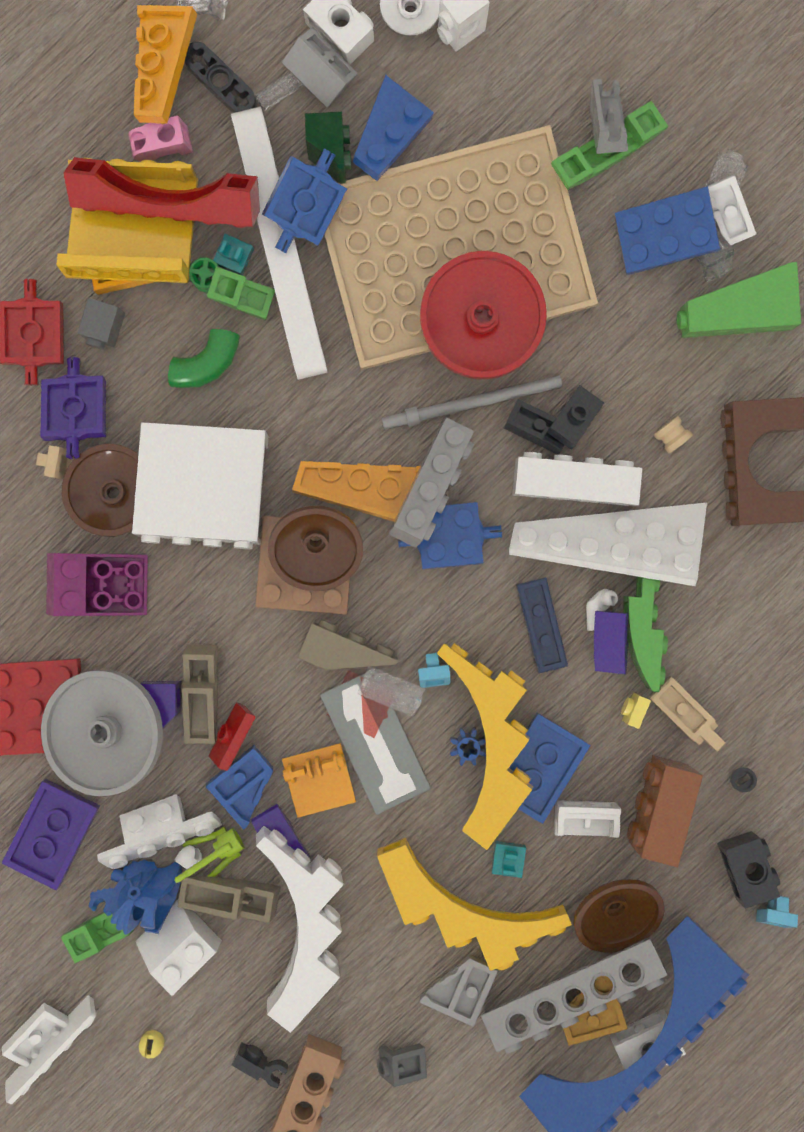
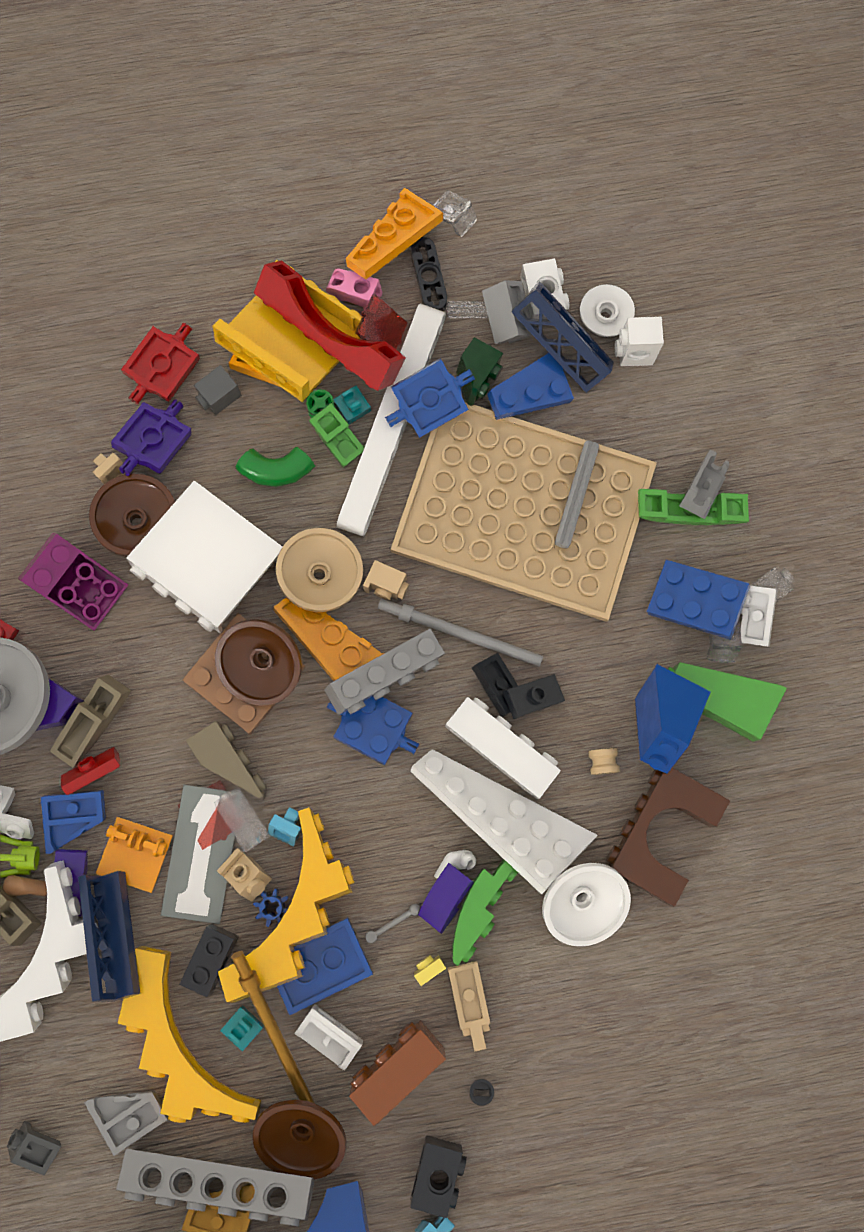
camera: 25 degrees right, 10 degrees down
red dish [420,251,547,379] -> none
dark blue tile [516,577,568,674] -> none
none -> medium nougat arm [2,875,47,897]
none -> dark blue fence [78,871,141,1002]
none -> black brick [179,924,239,997]
none -> tan brick [217,848,272,902]
none -> pearl gold bar [231,951,314,1103]
none -> tan dish [276,528,363,612]
none -> clear red piece [355,294,408,349]
none -> tan brick [363,560,409,600]
none -> light grey hinge [365,904,421,943]
none -> dark blue fence [511,281,614,393]
none -> white dish [542,863,631,946]
none -> light grey axle [555,441,599,548]
none -> blue slope [635,664,711,774]

